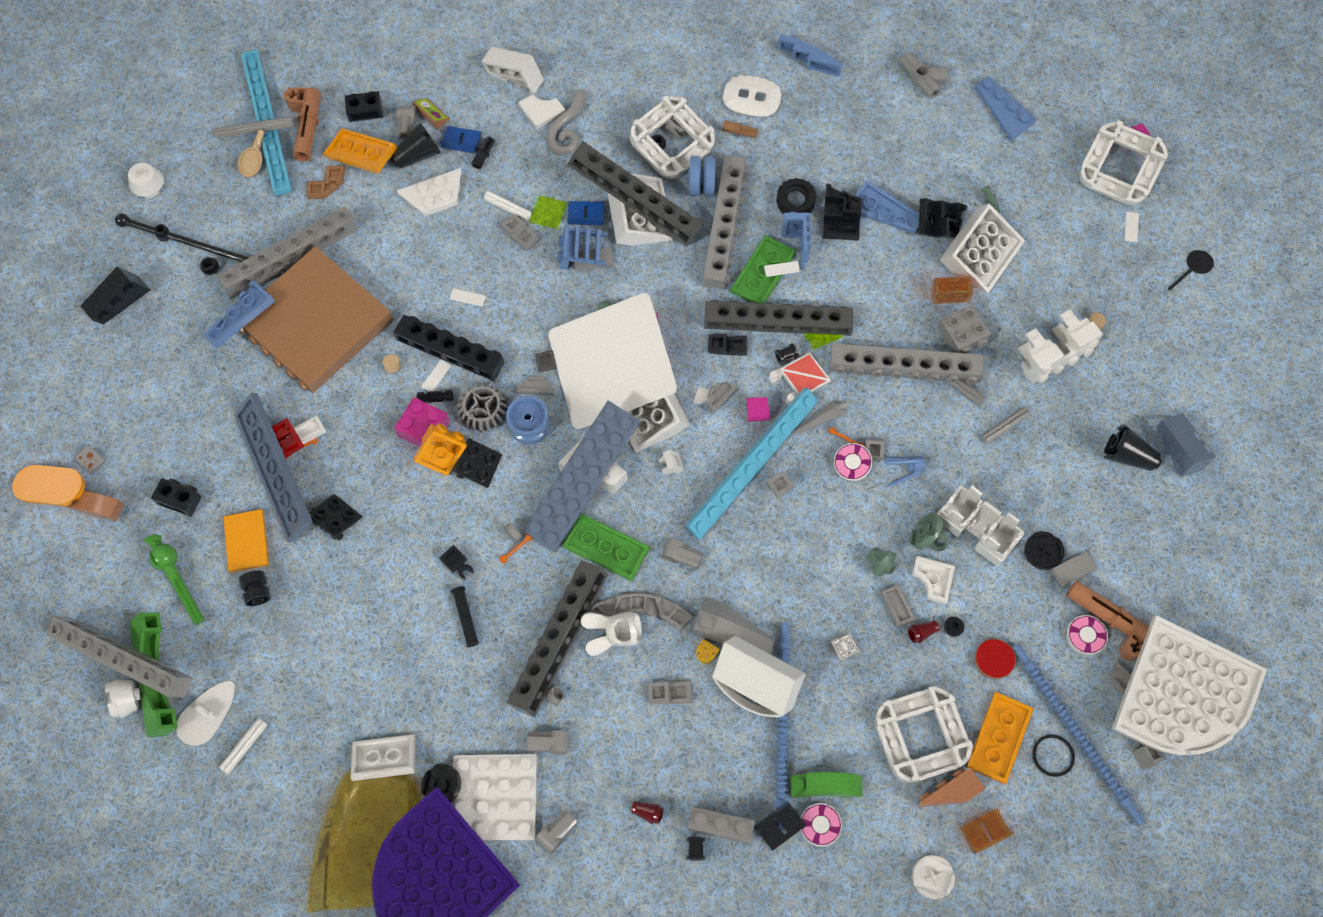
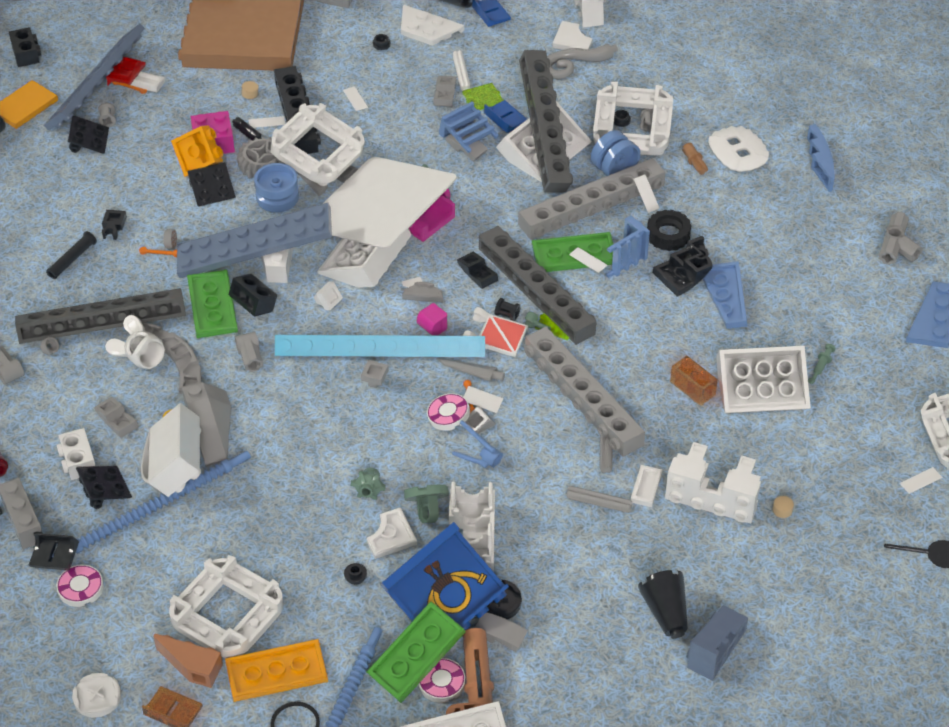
camera: 50 degrees right, 20 degrees down
black axle [471,136,495,170] -> none
bright green arch [791,772,863,798] -> none
white tile [831,633,859,661] -> none
light grey tile [880,584,916,628] -> none
dark red cone [908,620,939,643] -> none
black slope [918,198,967,238] -> none
light grey brick [937,304,991,354] -> none
red tile [974,639,1016,680] -> none
none -> white brick [56,428,95,480]
none -> black hinge [76,466,132,509]
none -> light grey bush [98,103,116,127]
none -> black brick [228,273,277,317]
none -> white plate [270,103,365,186]
none -> bright green tile [367,602,466,703]
none -> black plate [372,34,391,50]
none -> blue panel [381,522,509,631]
none -> white sticker [463,386,503,413]
none -> sand green hand [525,312,551,330]
none -> white tile [630,465,663,507]
none -> white sticker [634,174,659,213]

